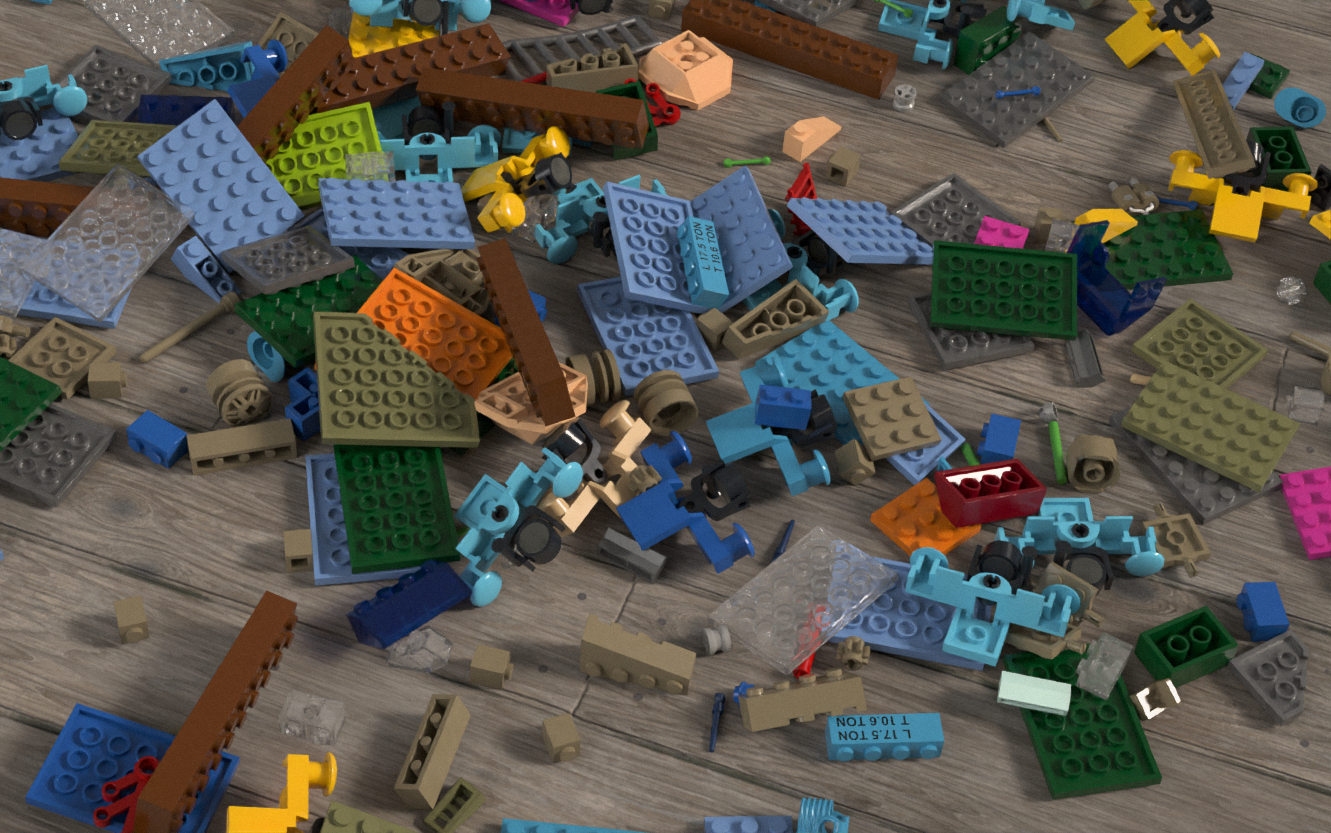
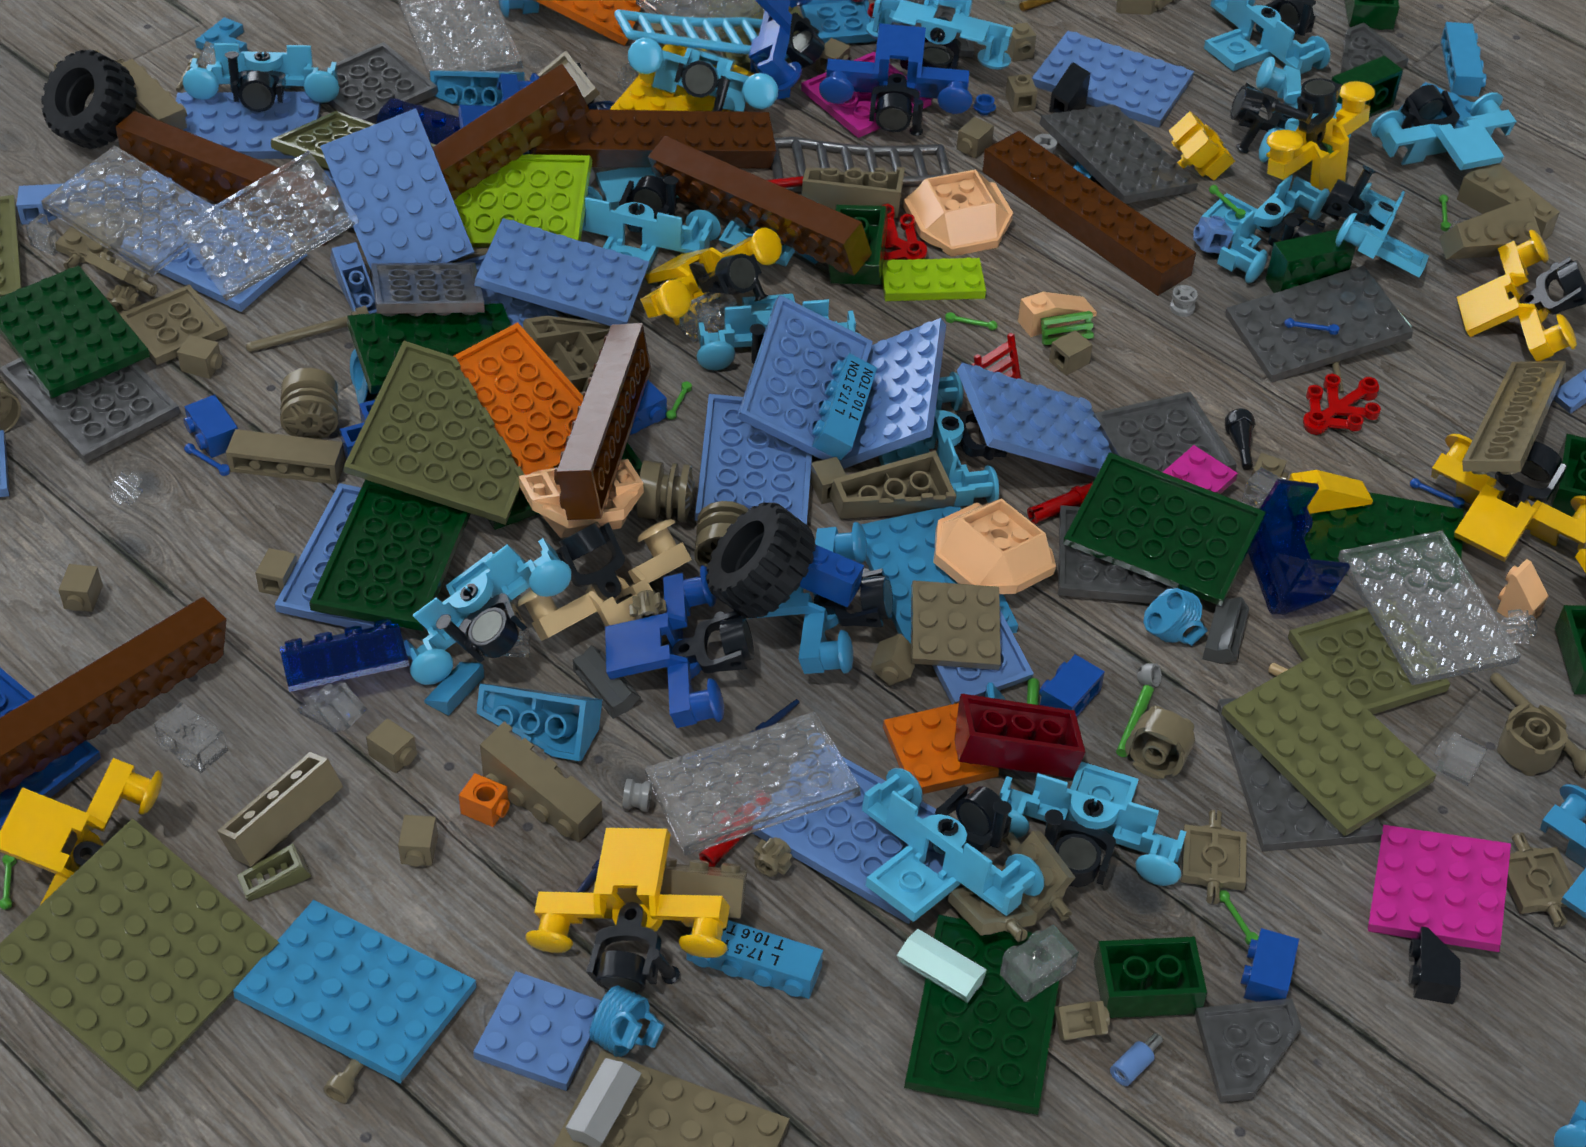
camera: 25 degrees right, 0 degrees up
clear brick [345,151,396,182] -> none
dark tan piece [1109,178,1159,216] -> none
none -> clear gear [108,471,144,506]
none -> blue hinge [184,443,230,476]
none -> dark azure slope [424,662,484,716]
none -> orange brick [459,773,510,827]
none -> dark azure wedge [476,683,603,761]
none -> yellow piece [525,828,730,993]
none -> bright green hinge [666,381,692,420]
none -> black tyre [706,503,815,618]
none -> lime plate [882,258,986,301]
none -> light nougat piece [933,498,1056,594]
none -> red pin [1027,482,1093,524]
none -> bright green tile [1041,311,1094,345]
none -> medium blue piece [1110,1033,1163,1086]
none -> dark azure piece [1143,588,1208,646]
none -> medium blue brick [1193,215,1234,254]
none -> bright green hinge [1220,890,1258,945]
none -> black piece [1224,408,1256,470]
none -> red plant [1303,374,1381,435]
none -> clear plate [1338,530,1521,686]
none -> light nougat slope [1497,559,1548,630]

